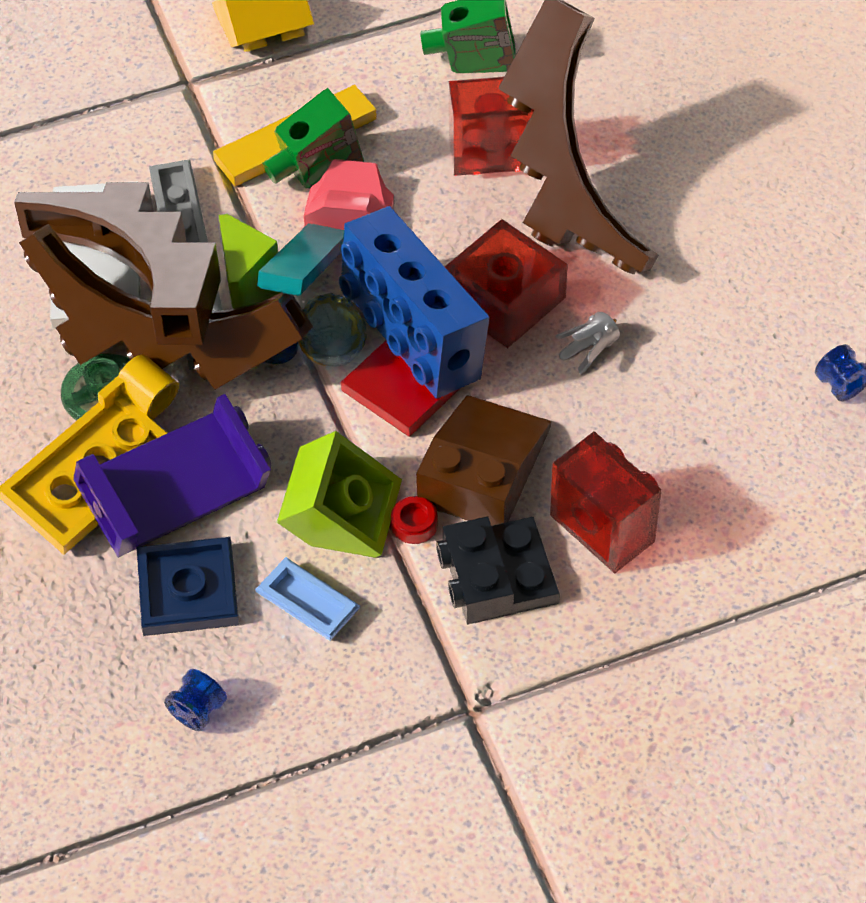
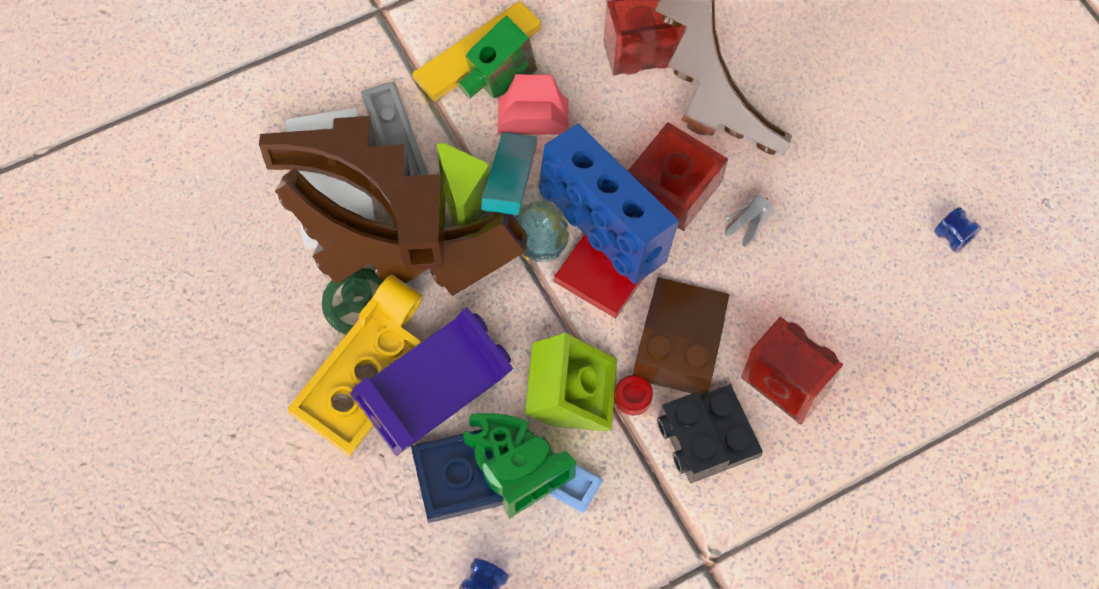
camera: 10 degrees left, 10 degrees up
none -> green piece [463,413,576,519]

